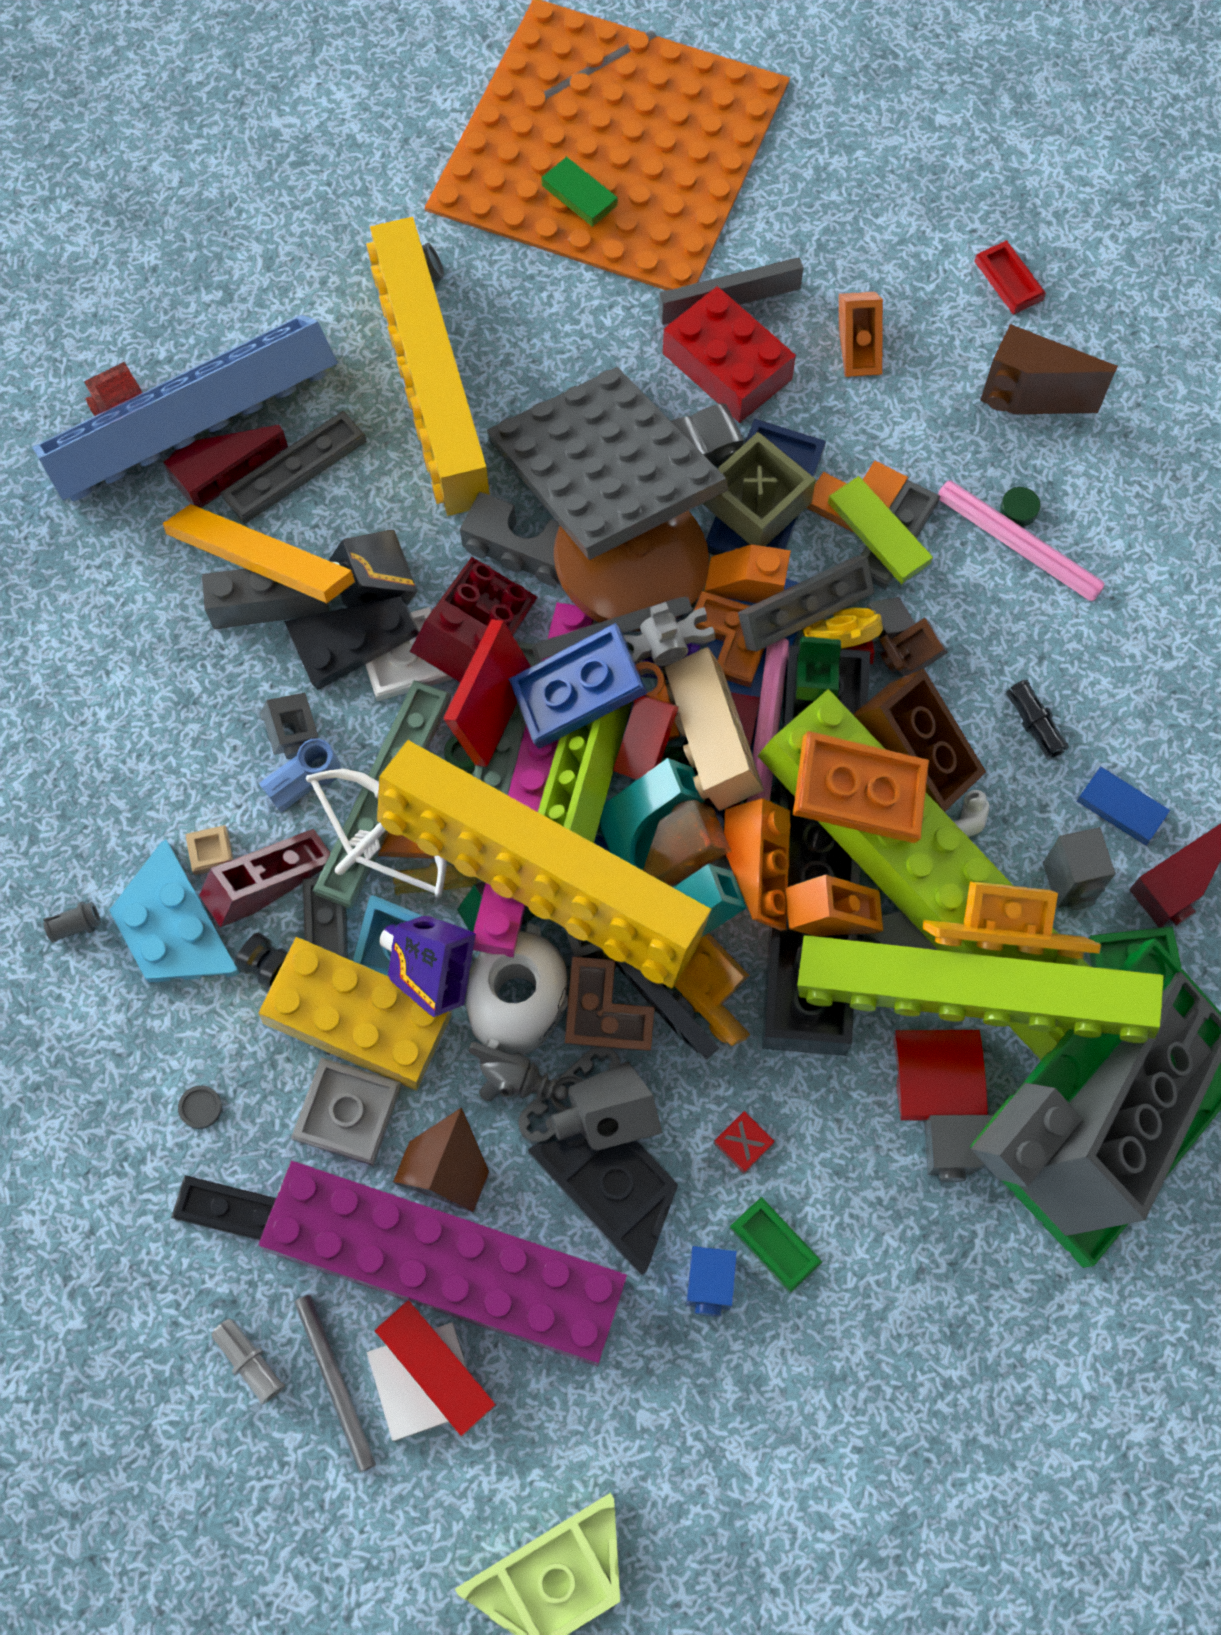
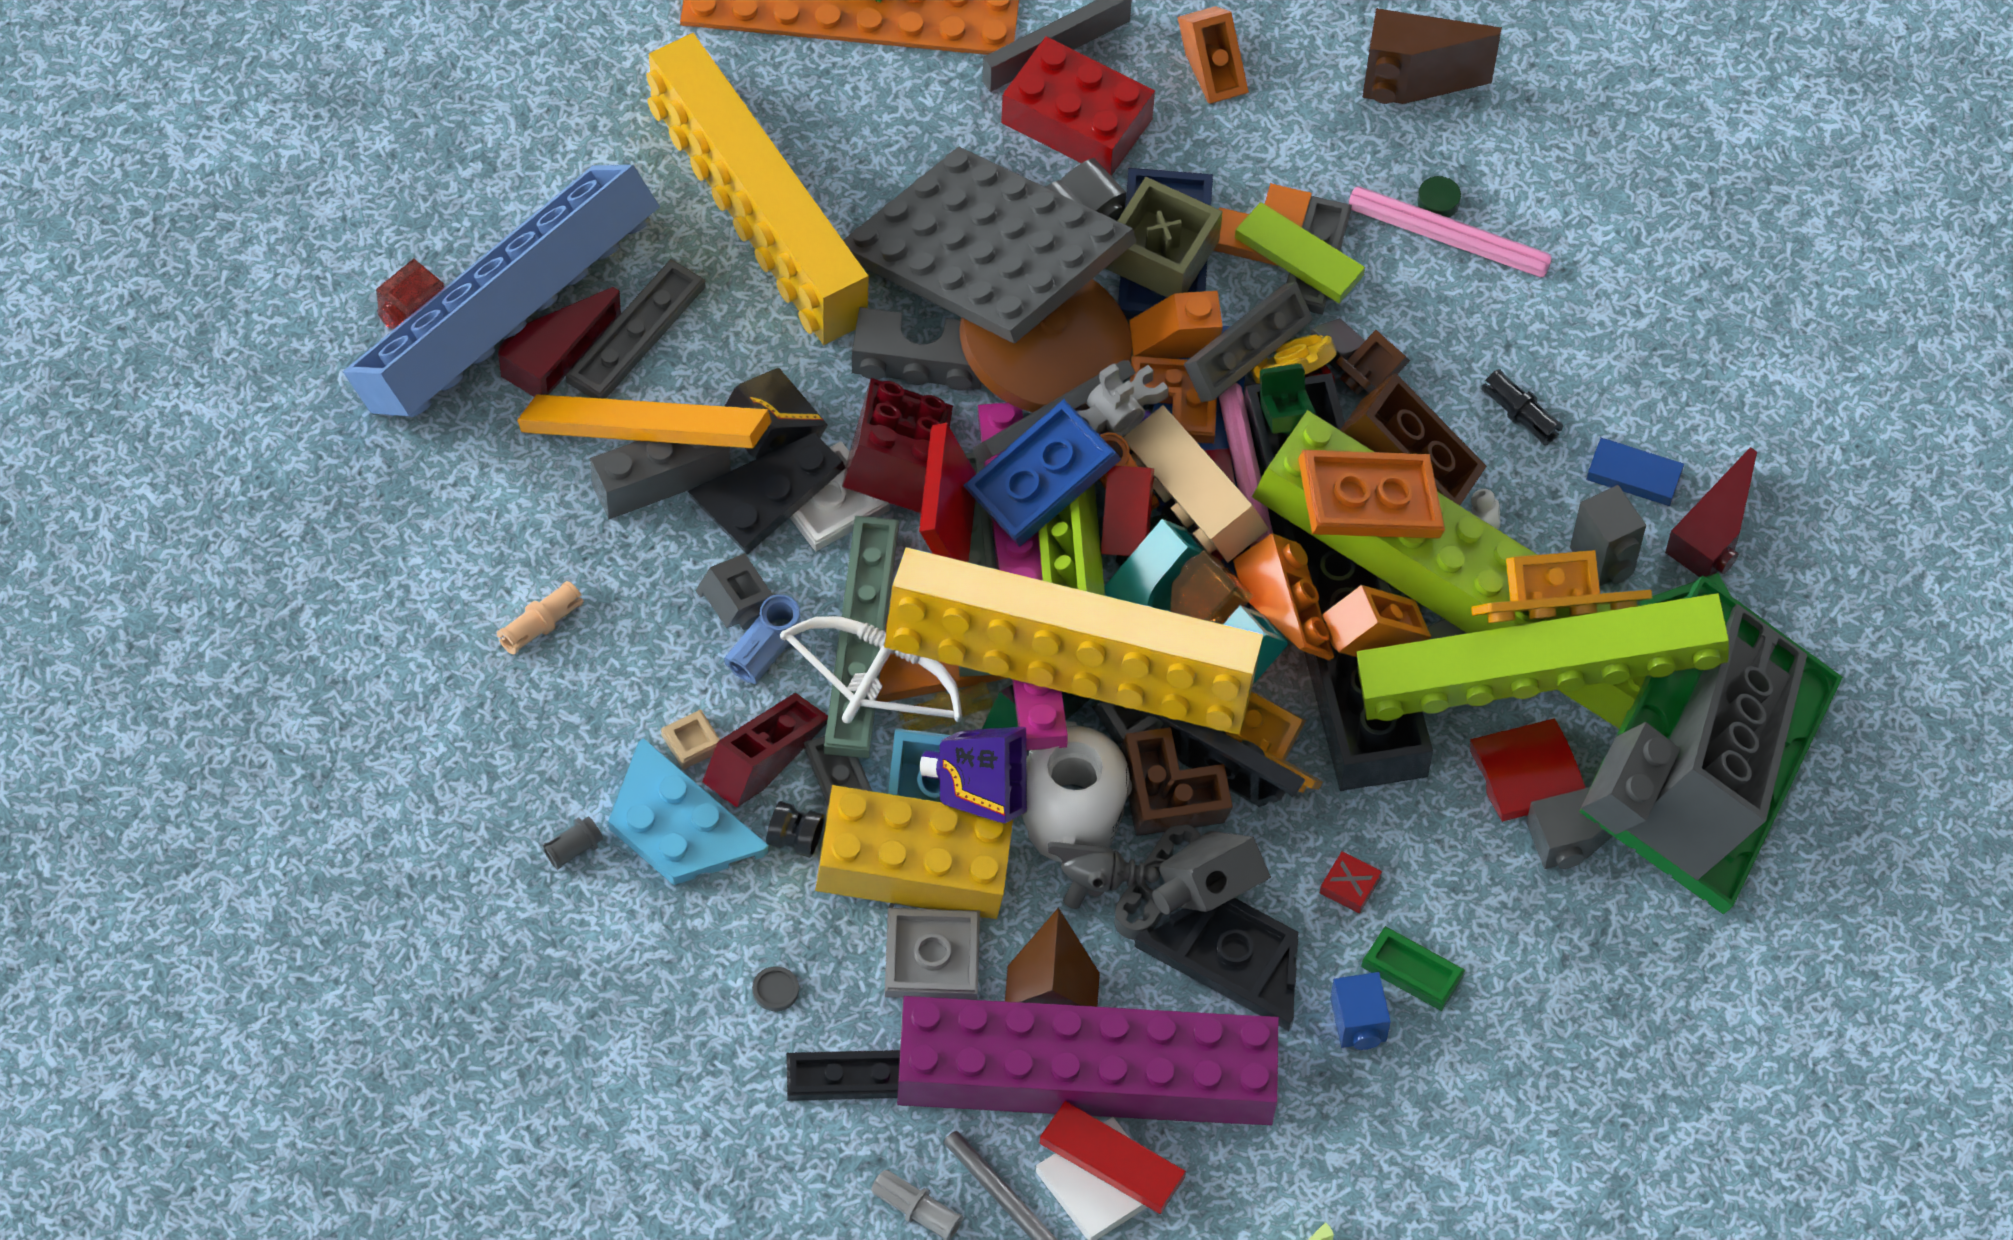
camera: 20 degrees left, 10 degrees down
none -> light nougat pin [497,581,584,655]

